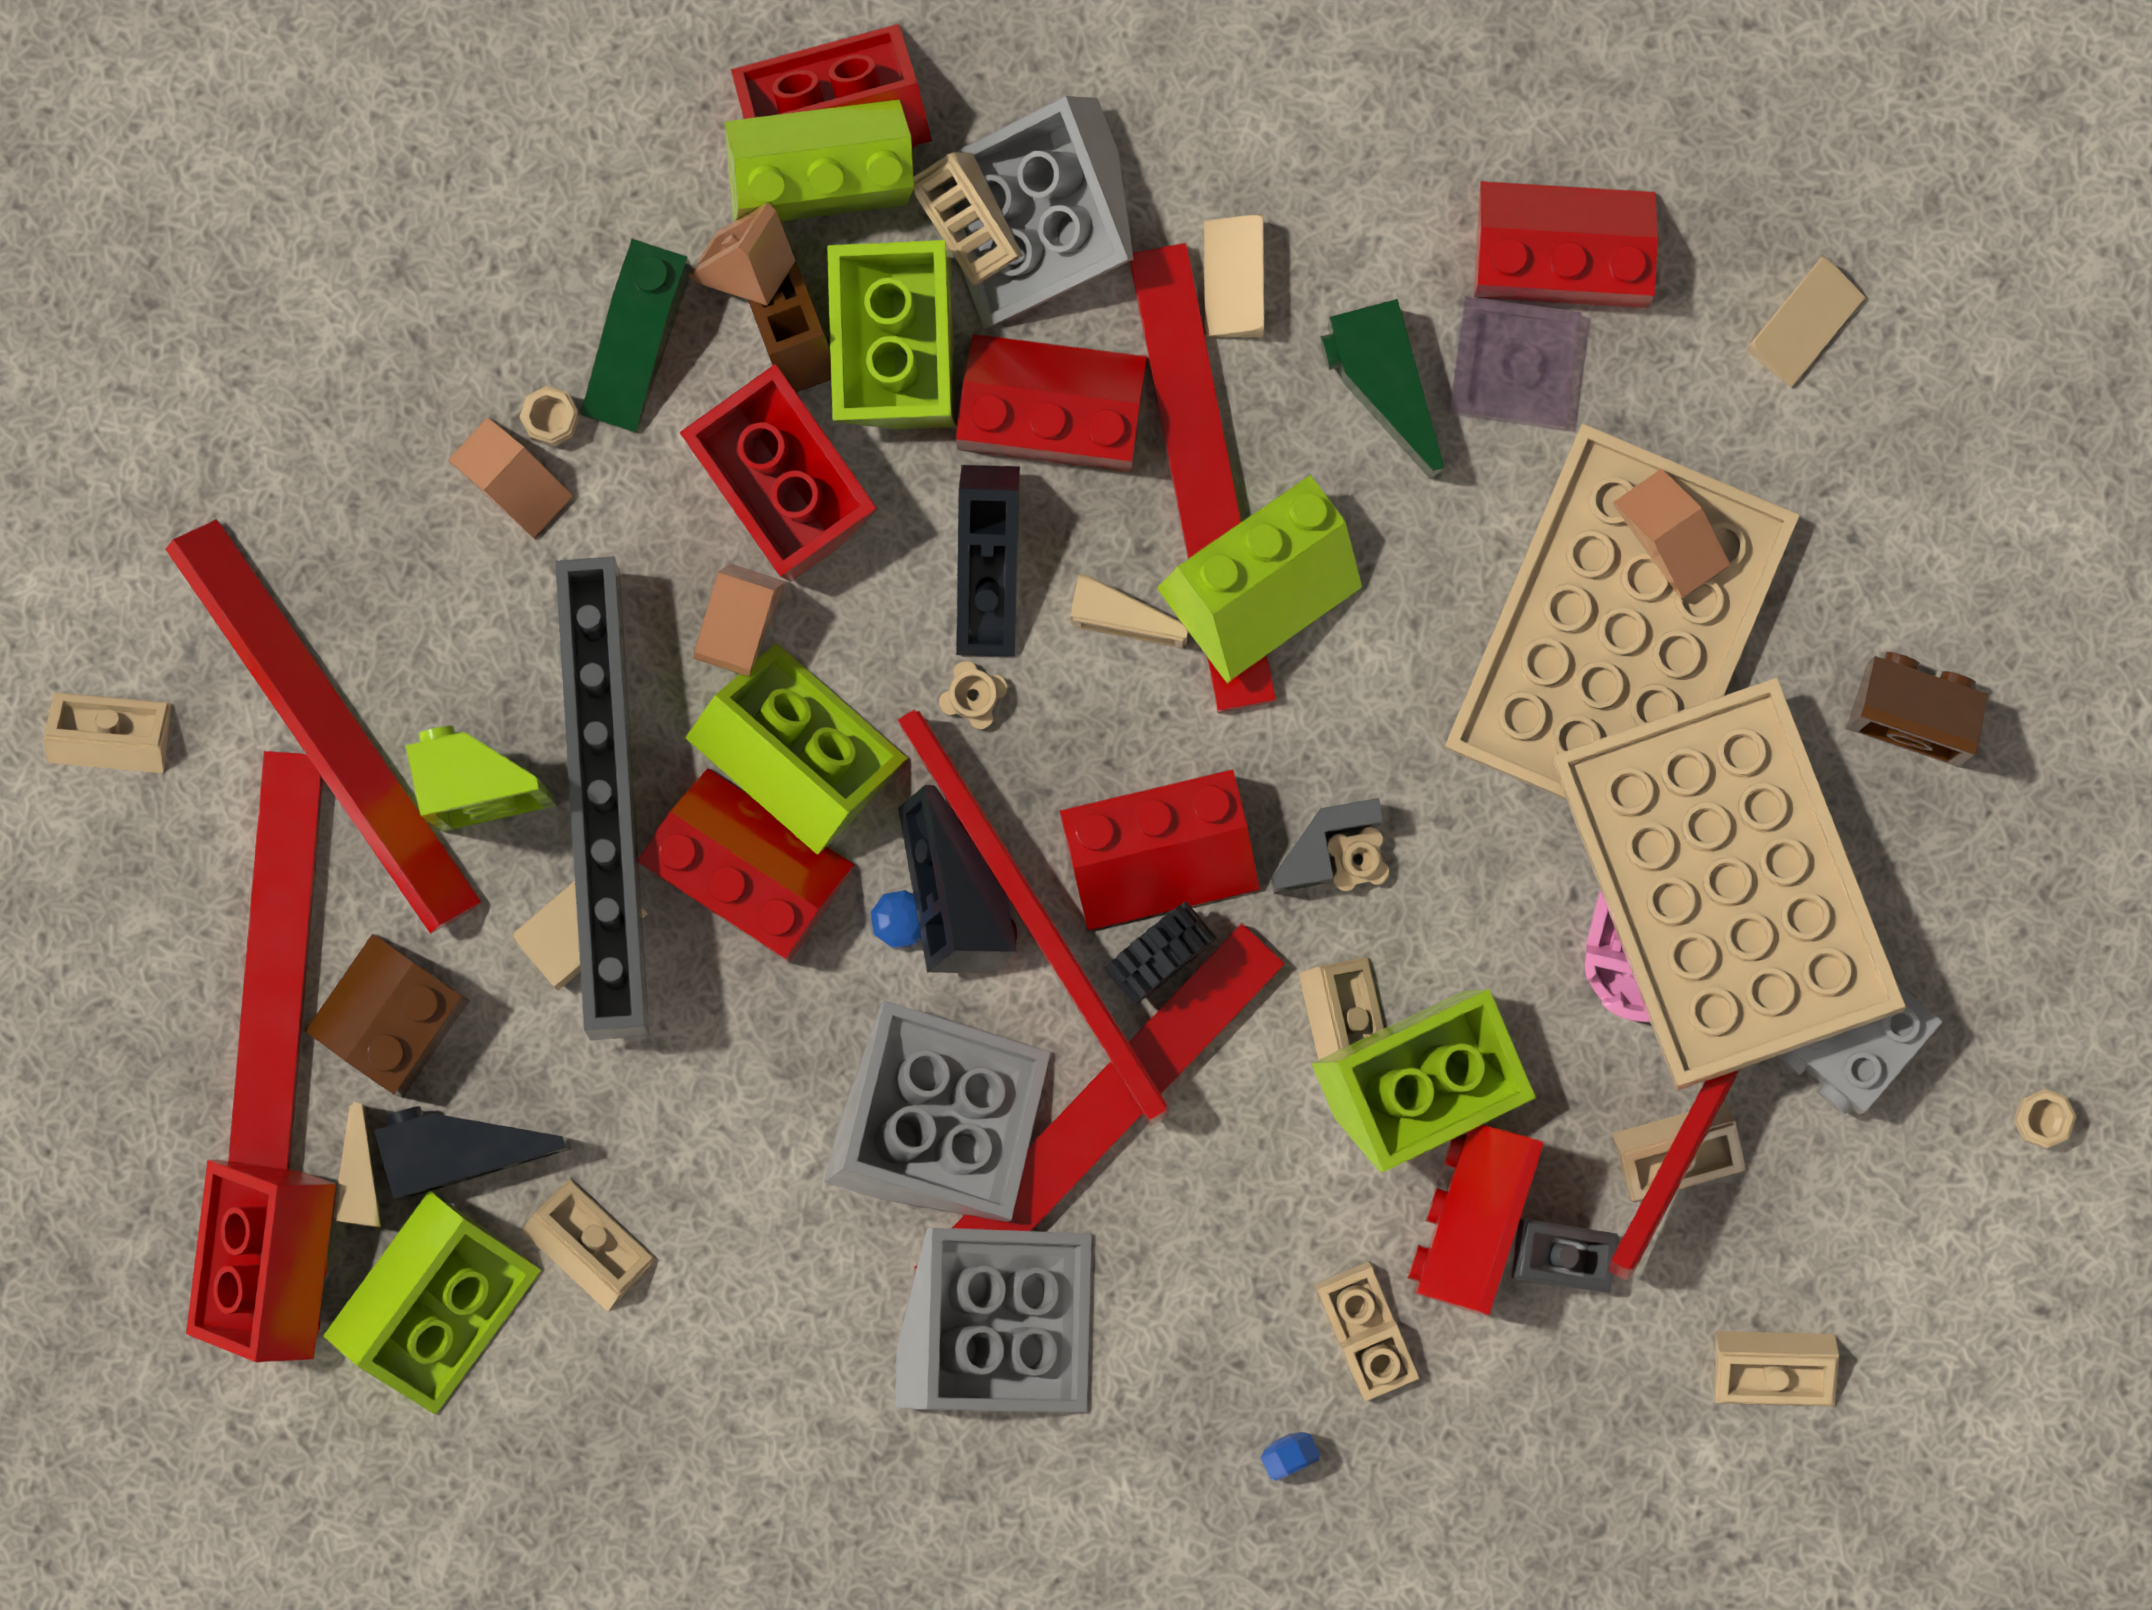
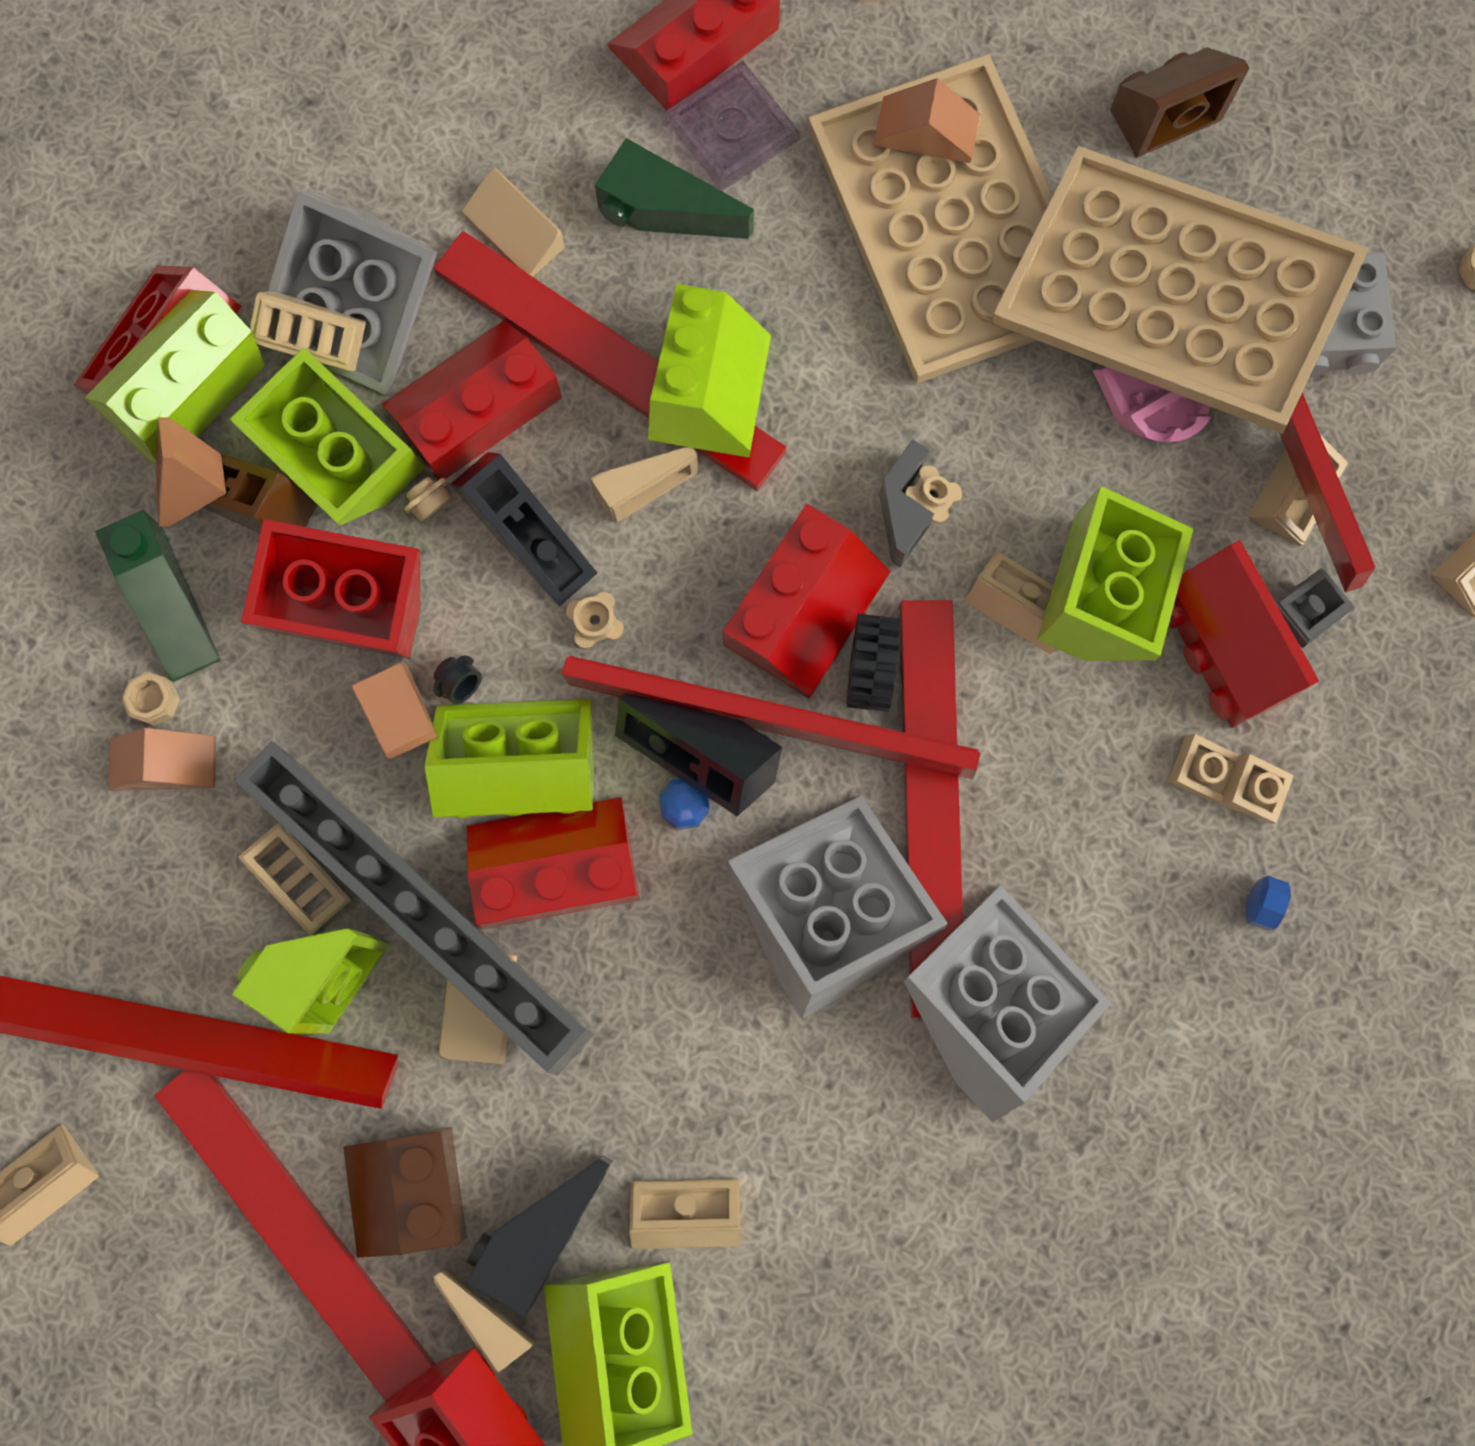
camera: 50 degrees left, 5 degrees down
none -> tan slope [238,822,351,936]
none -> tan plate [404,477,453,523]
none -> black plate [433,655,482,704]

